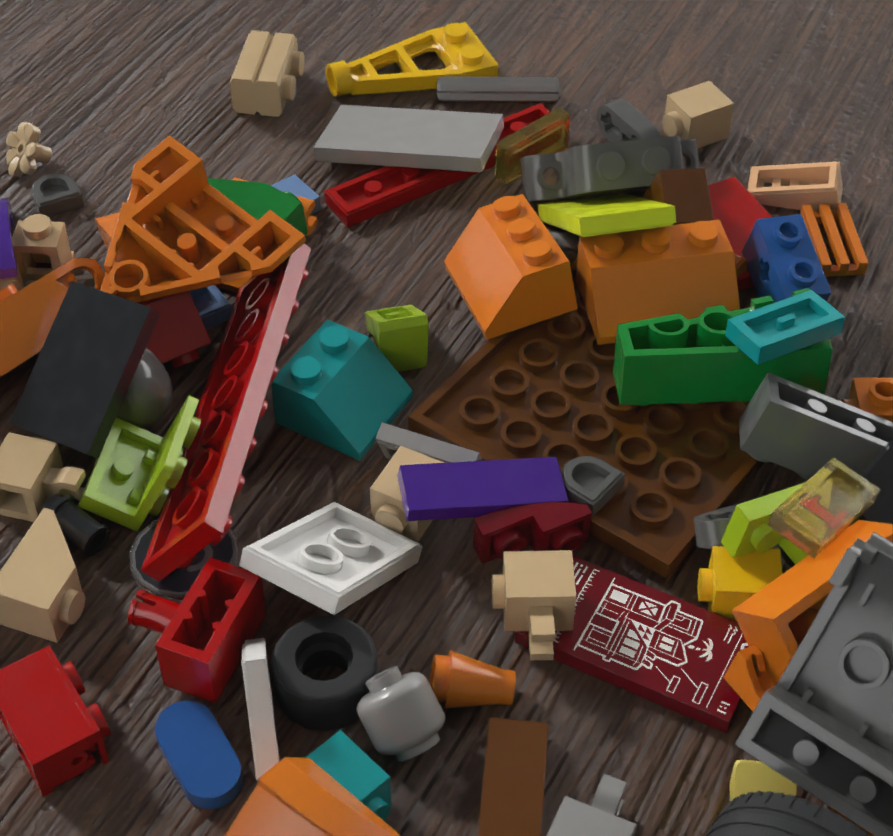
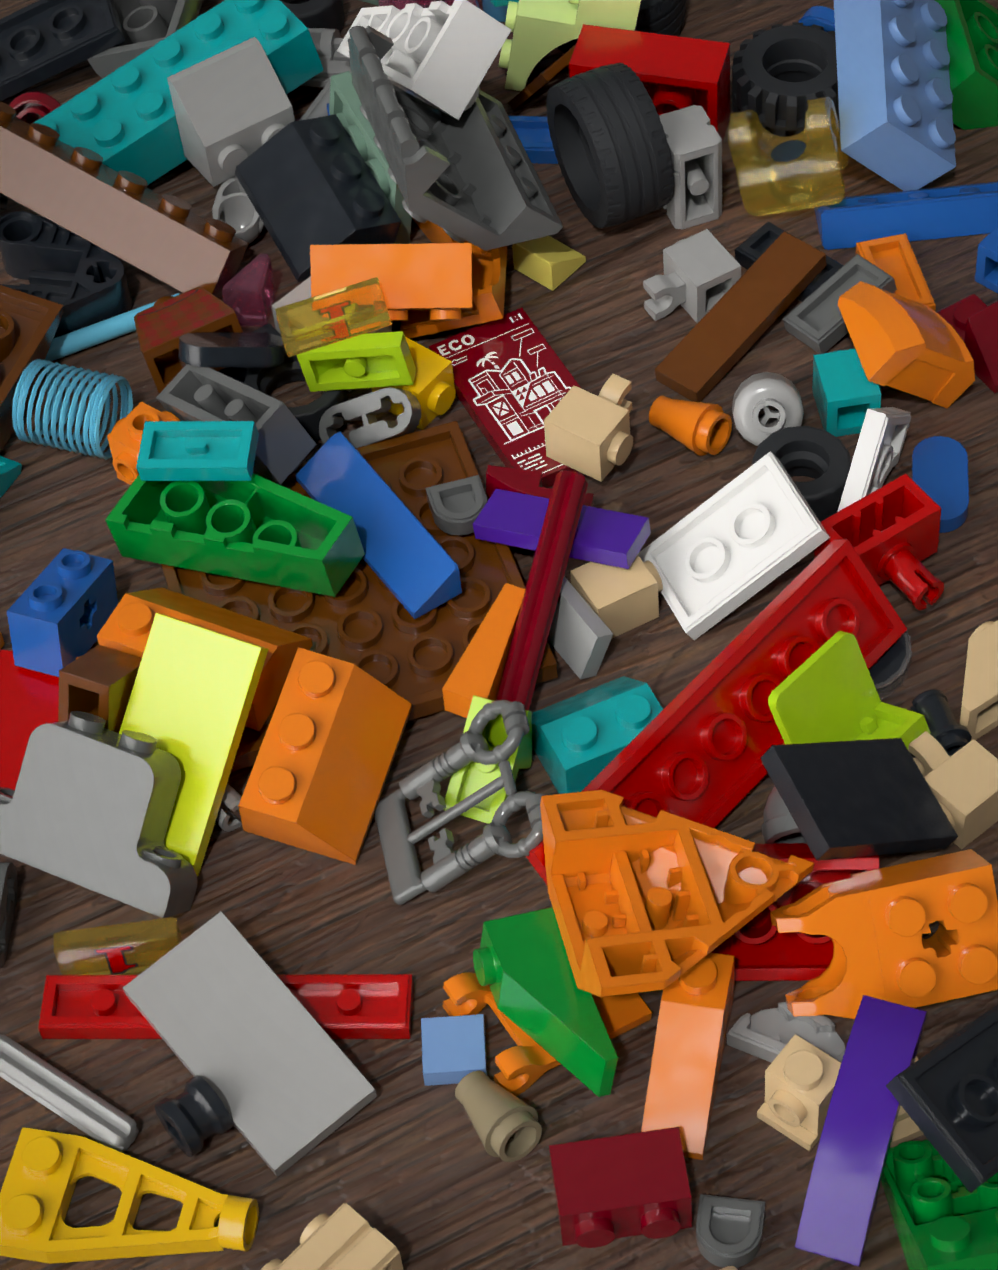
camera: 140 degrees left, 5 degrees up
none -> black wheel [154,1075,234,1157]
none -> blue slope [296,431,462,619]
none -> dark grey piece [374,700,546,905]
none -> orange piece [442,583,525,718]
none -> dark tan cone [455,1070,542,1162]
none -> dark red axle [496,470,588,711]
none -> dark red brick [549,1127,692,1248]

